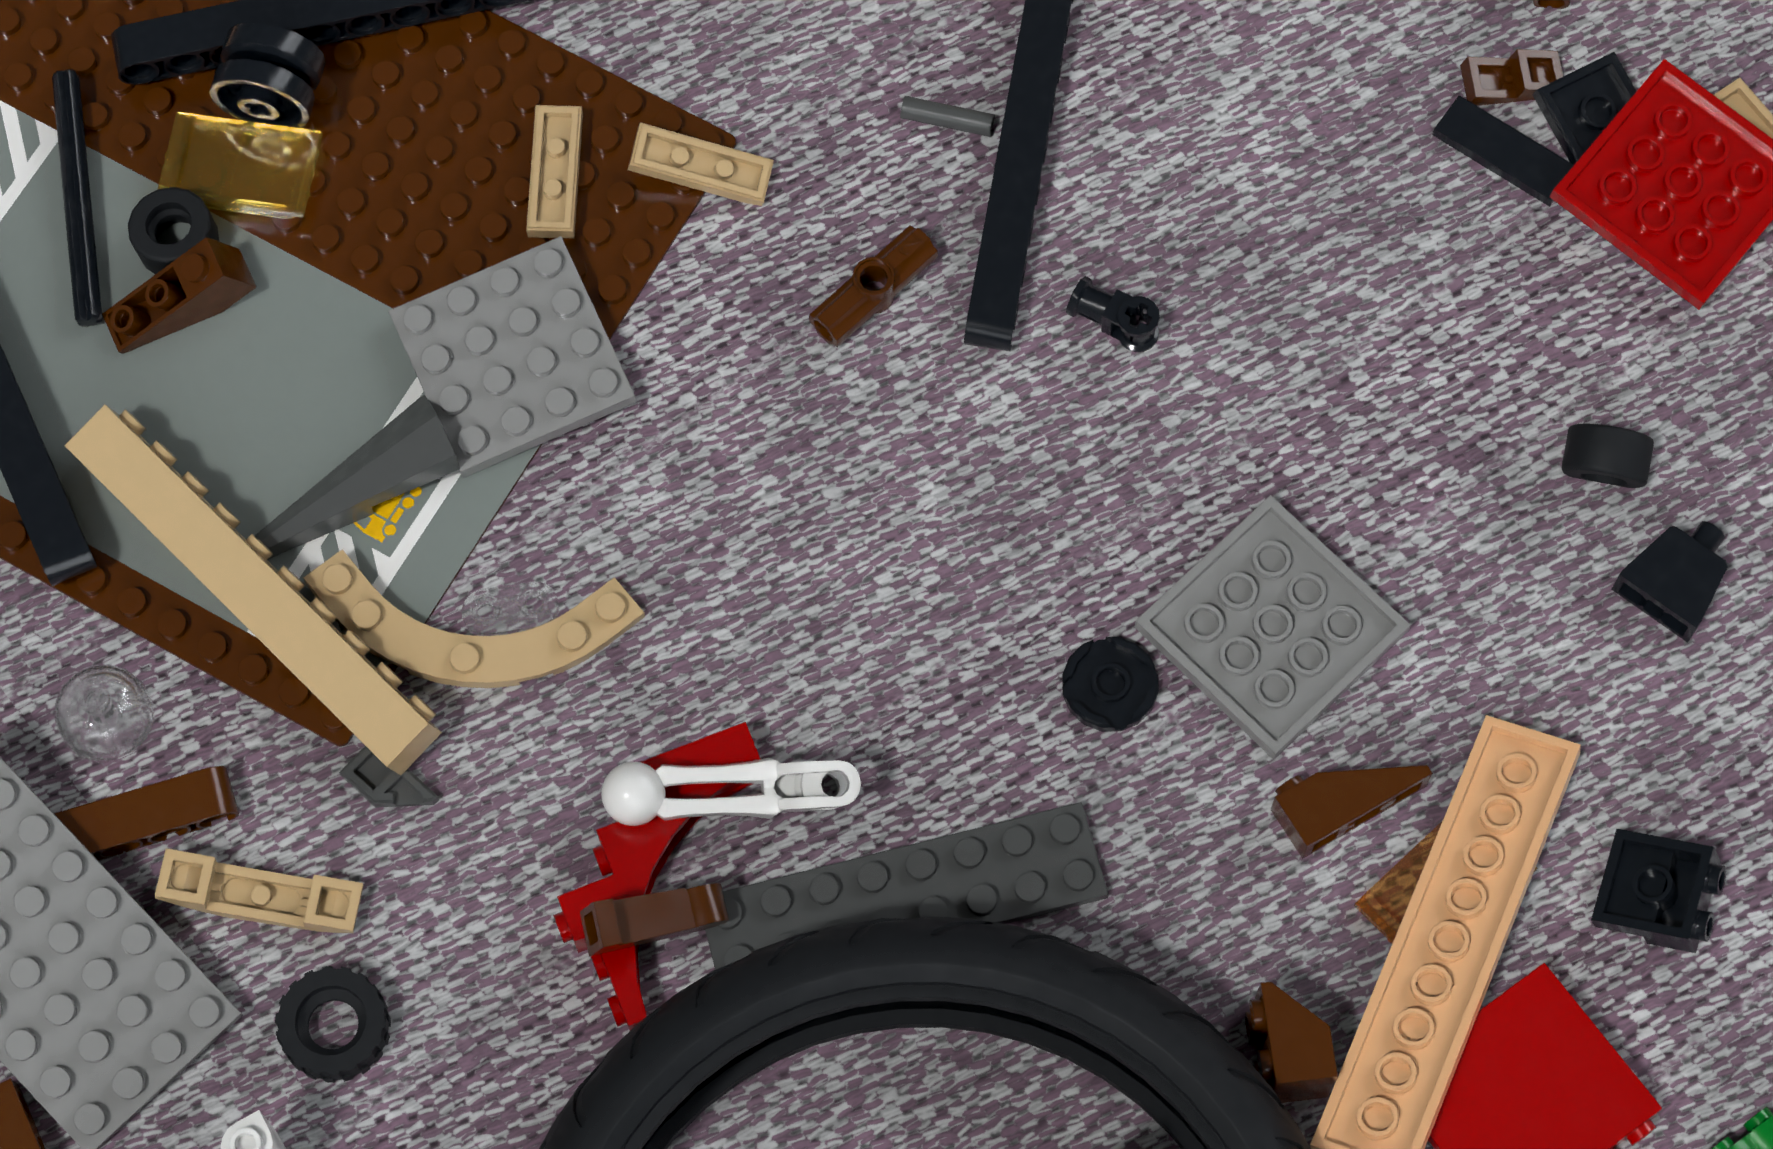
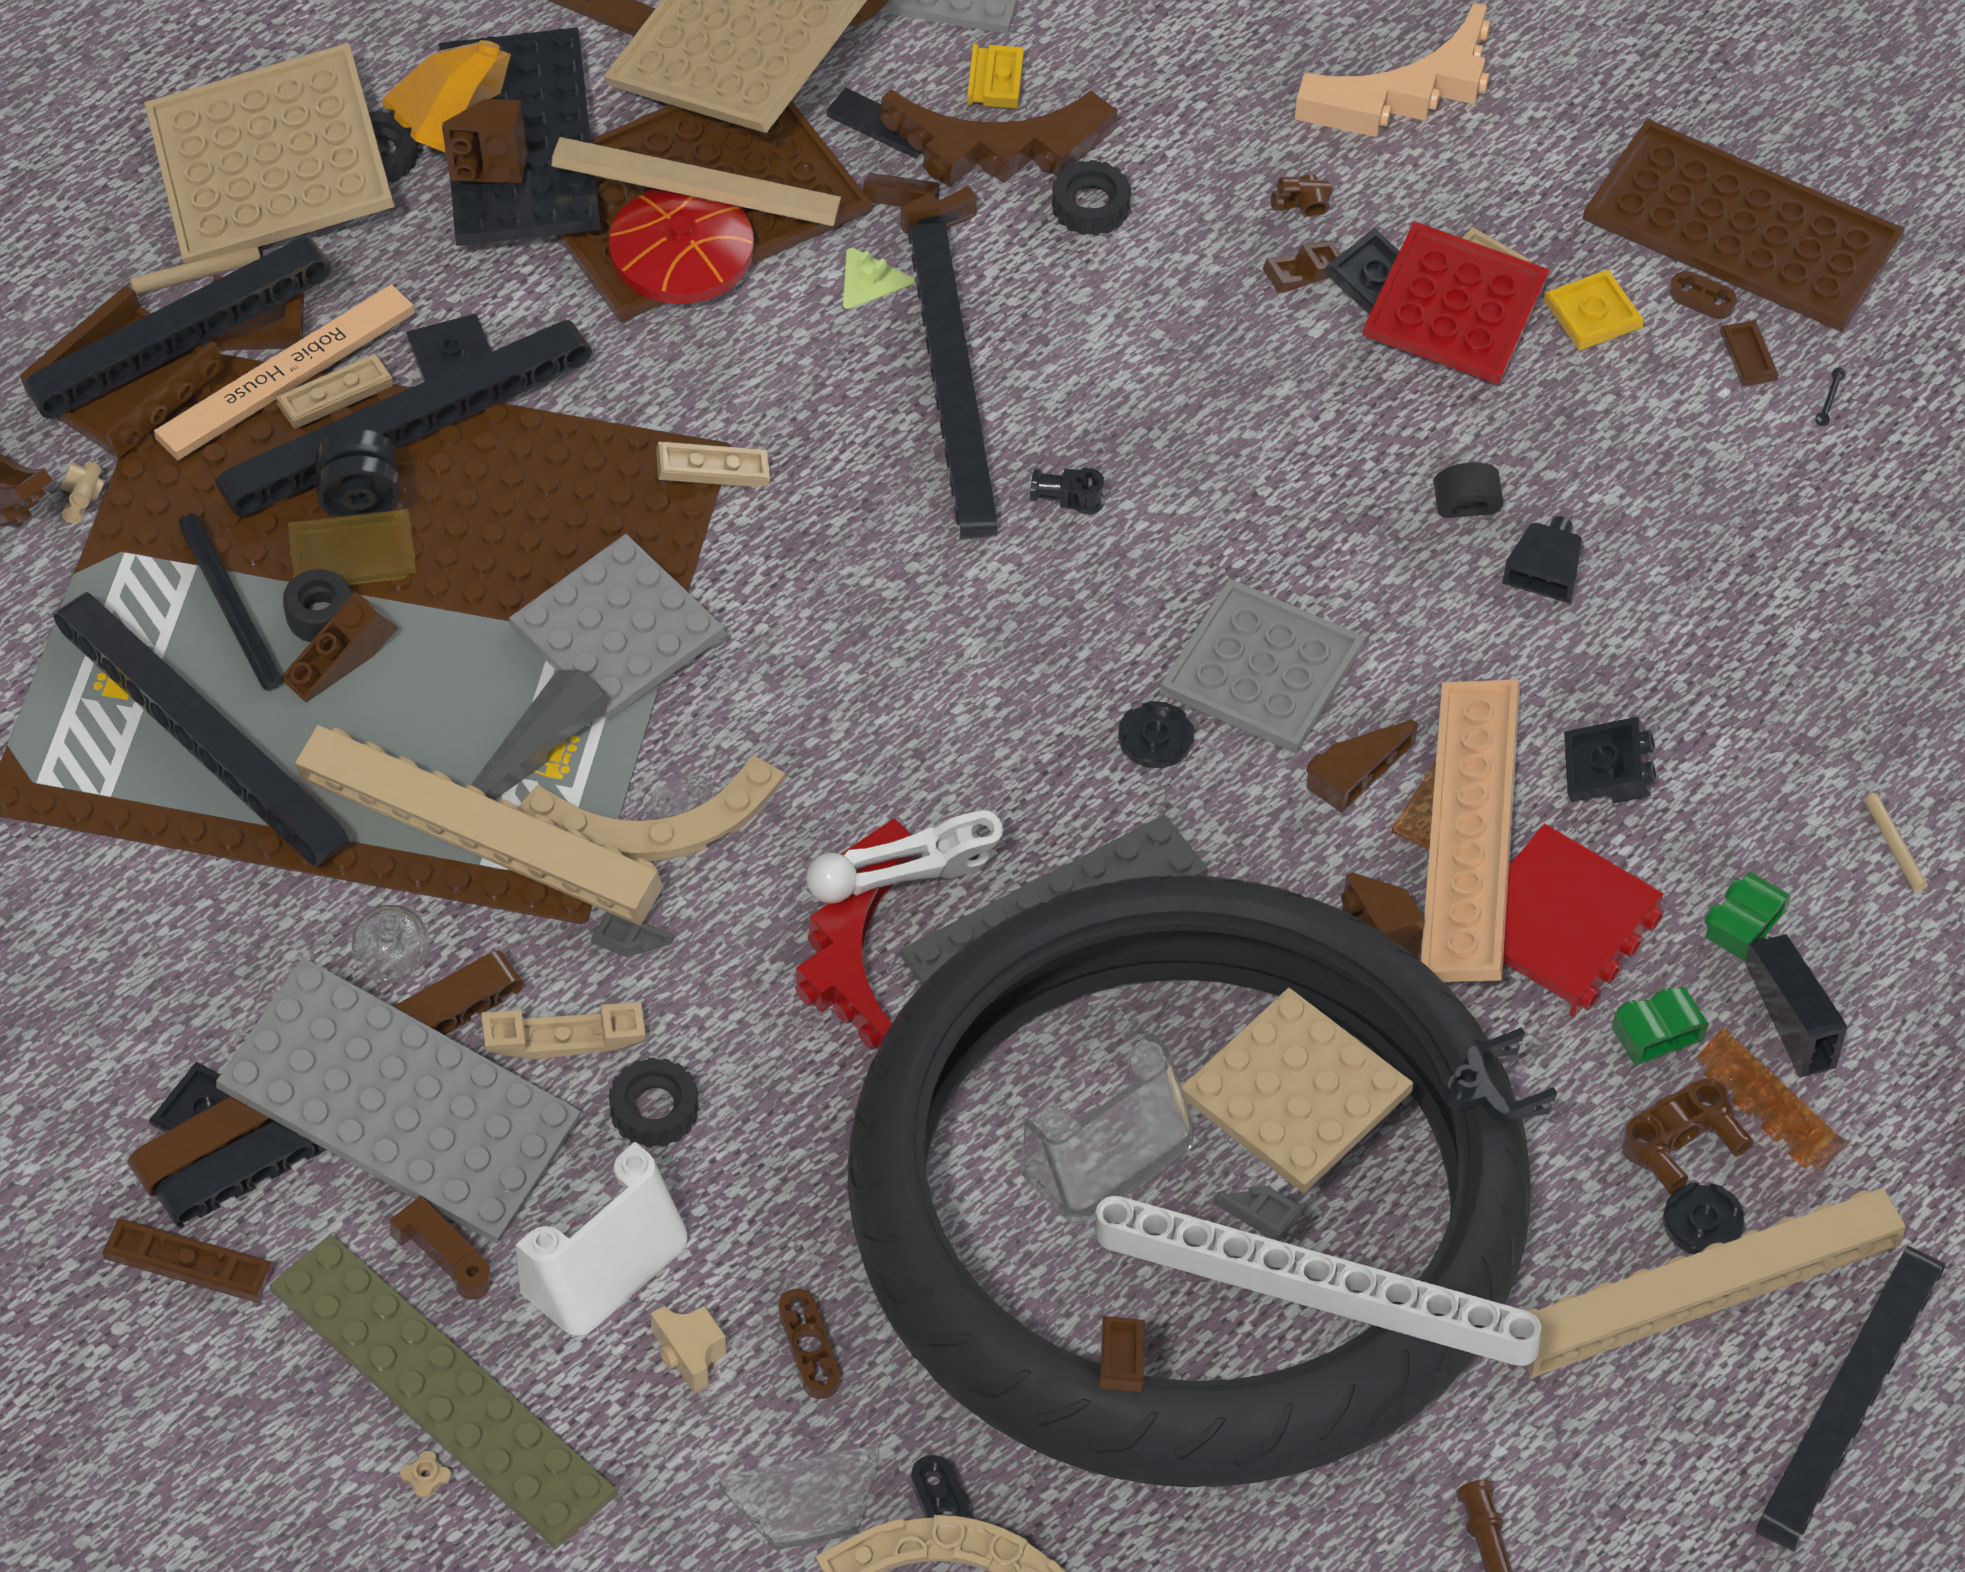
camera: 20 degrees left, 15 degrees down
tan tile [526,105,583,238] -> none
reddish brown leg [580,883,729,957] -> none
reddish brown piece [809,225,938,347] -> none
dark grey piece [900,96,995,137] -> none
black tile [1432,96,1574,207] -> none

